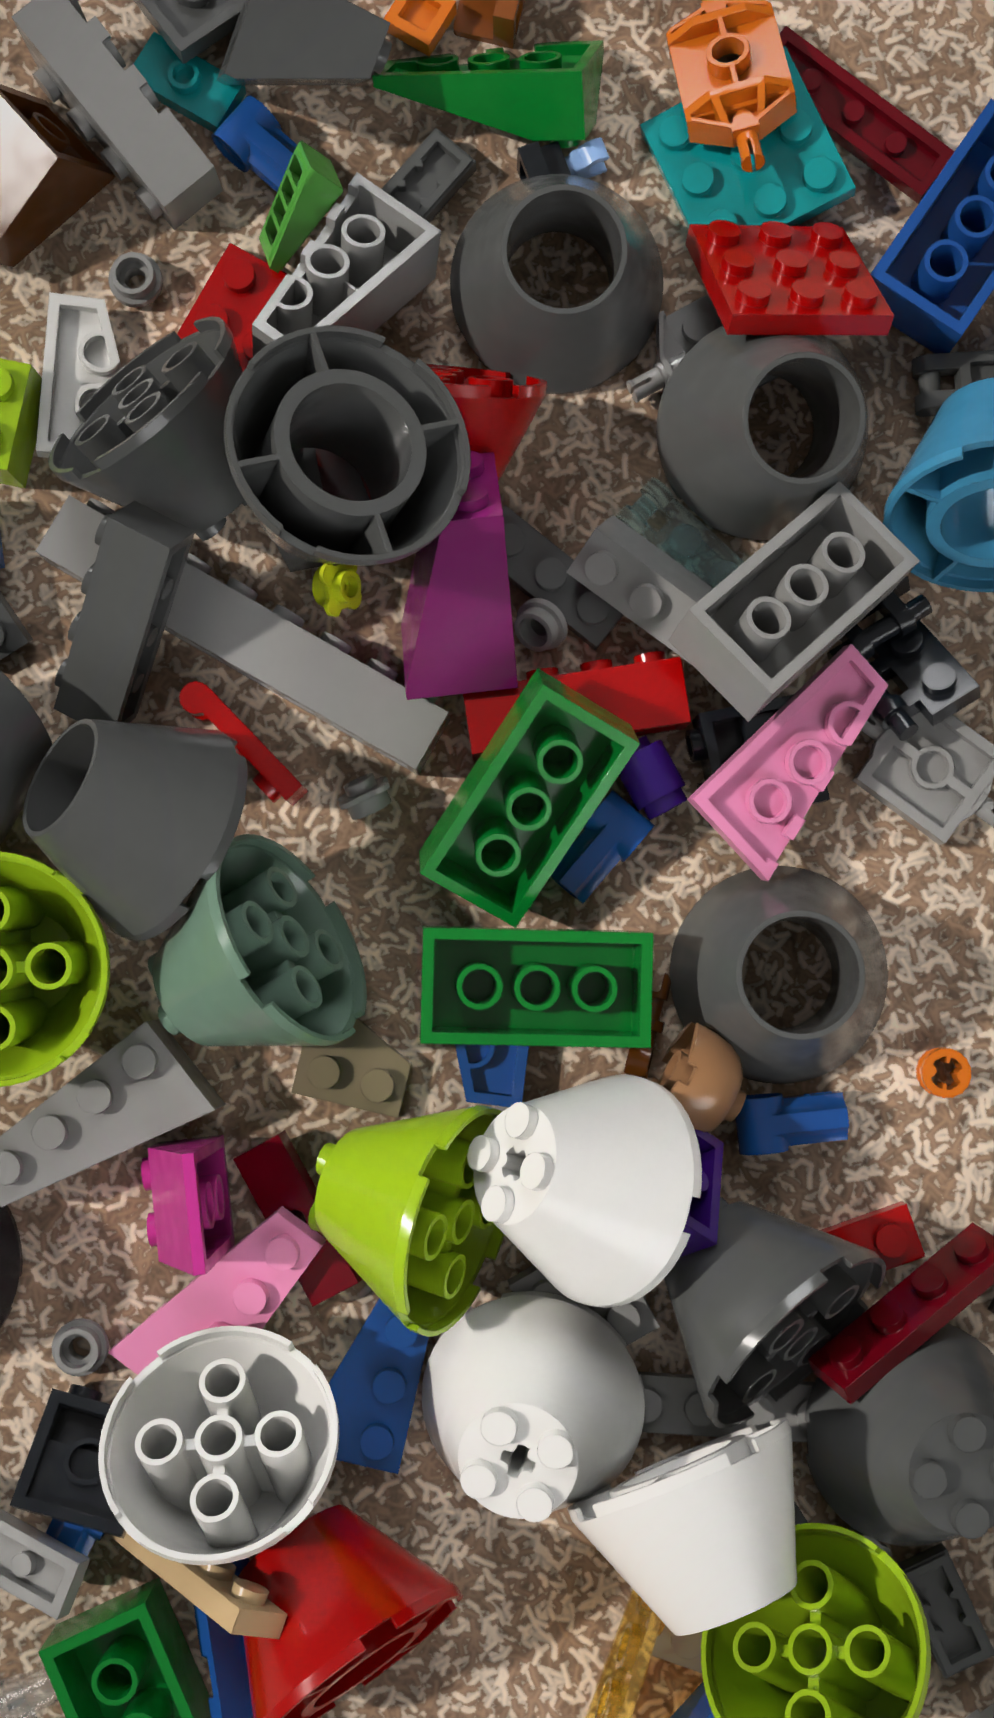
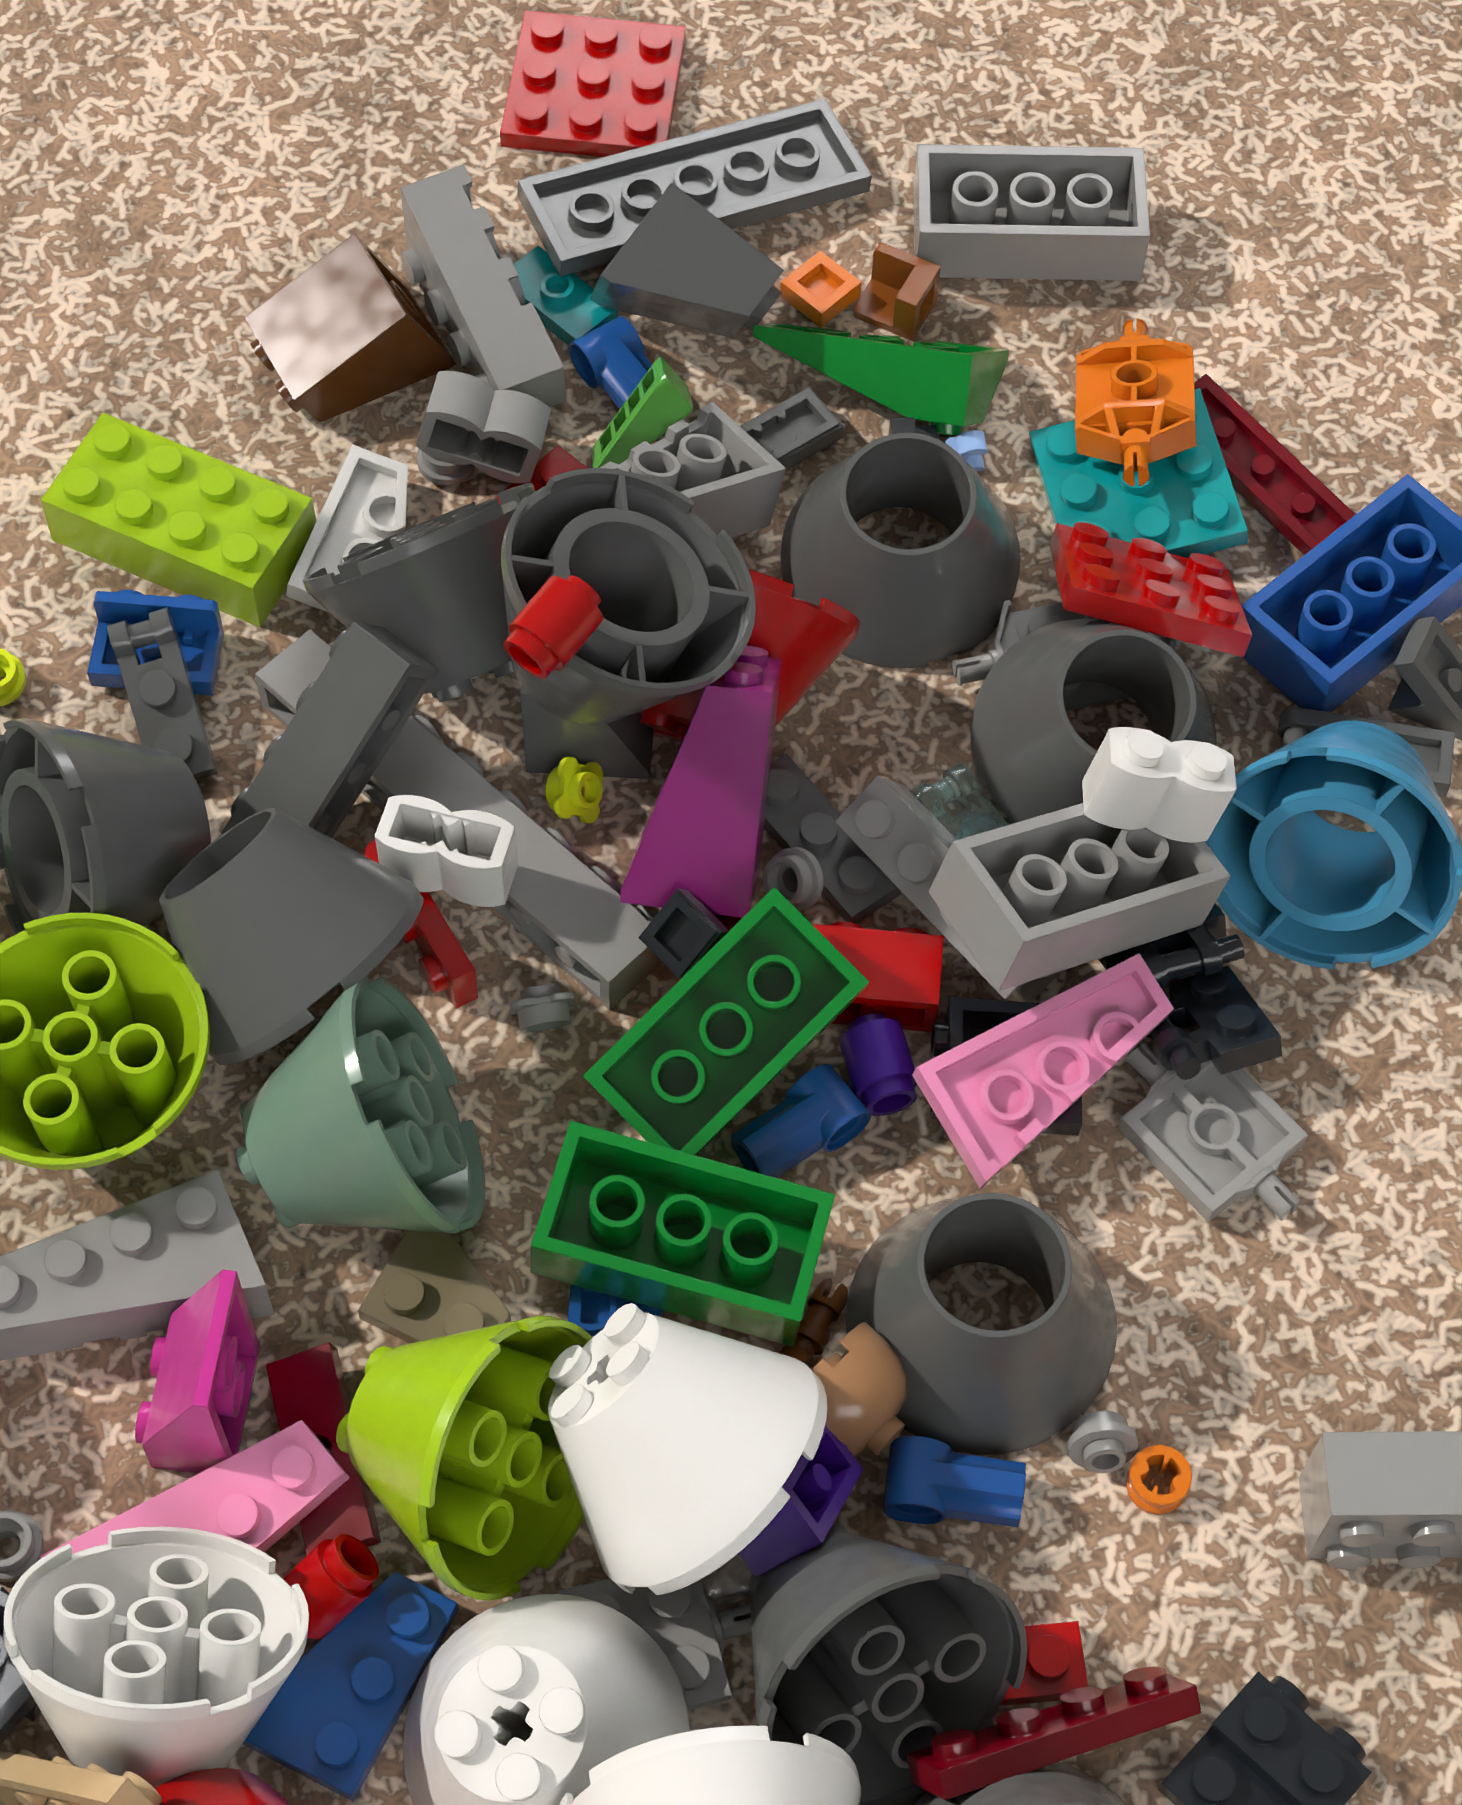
camera: 10 degrees right, 25 degrees down
none -> red brick [282,1534,379,1639]
none -> white brick [375,795,518,907]
none -> light grey brick [416,371,551,483]
none -> red brick [503,575,603,679]
none -> black tile [638,888,730,979]
none -> light grey plate [1068,1411,1138,1473]
none -> white brick [1082,727,1237,843]

